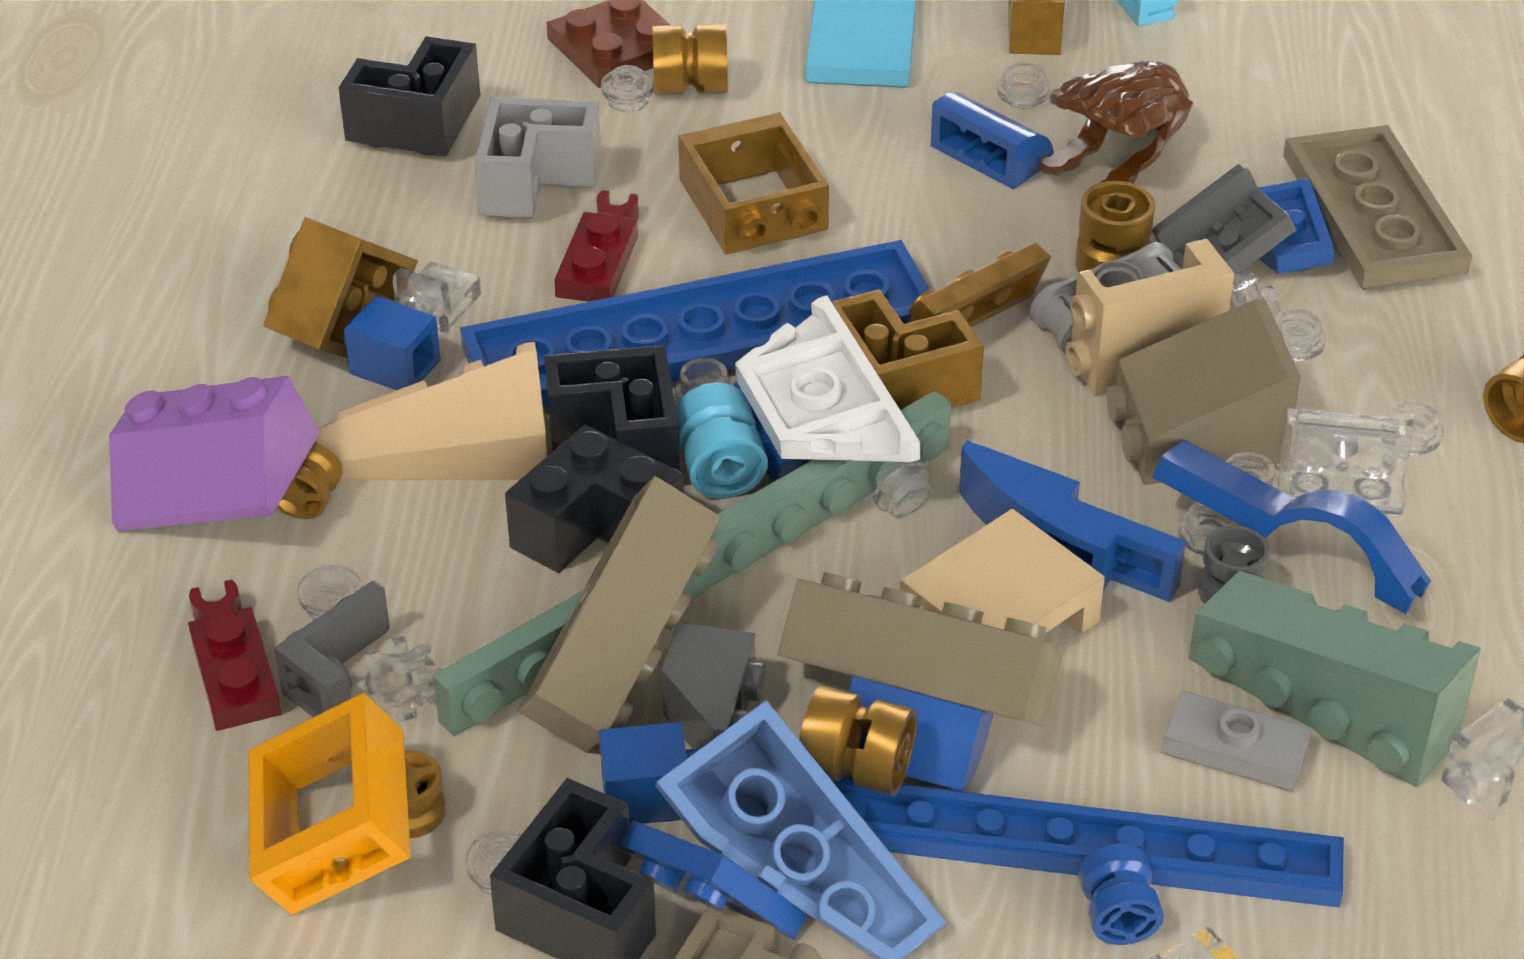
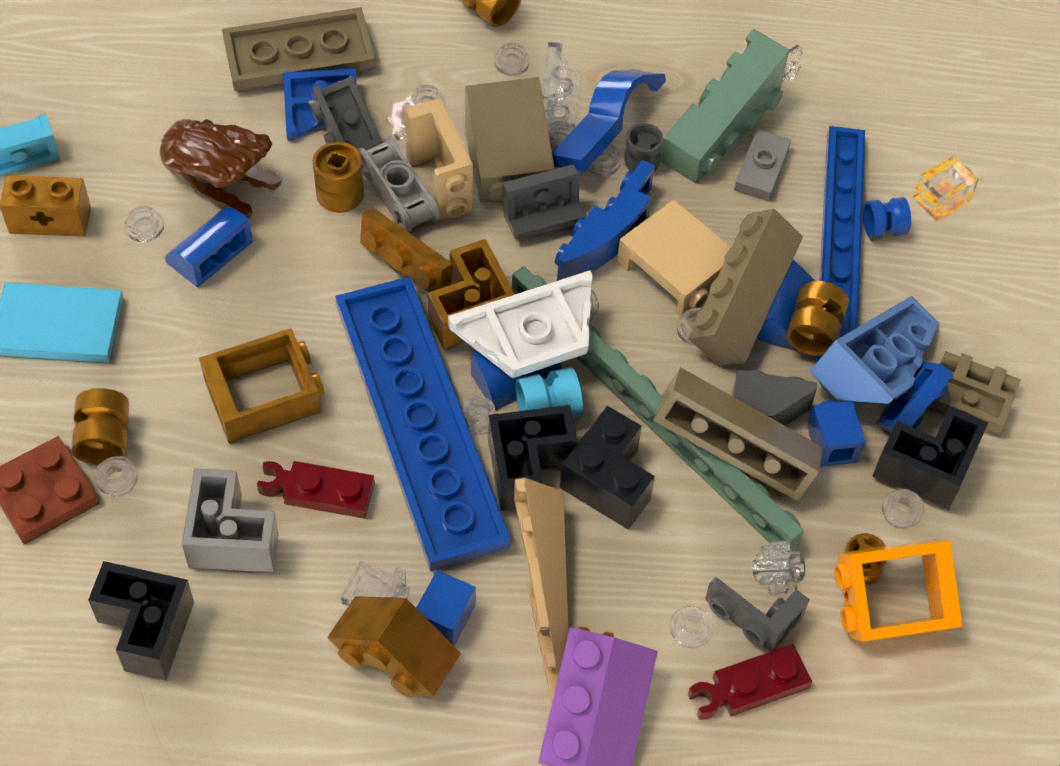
camera: 95 degrees left, 15 degrees up
none -> dark grey bracket [502,164,586,240]

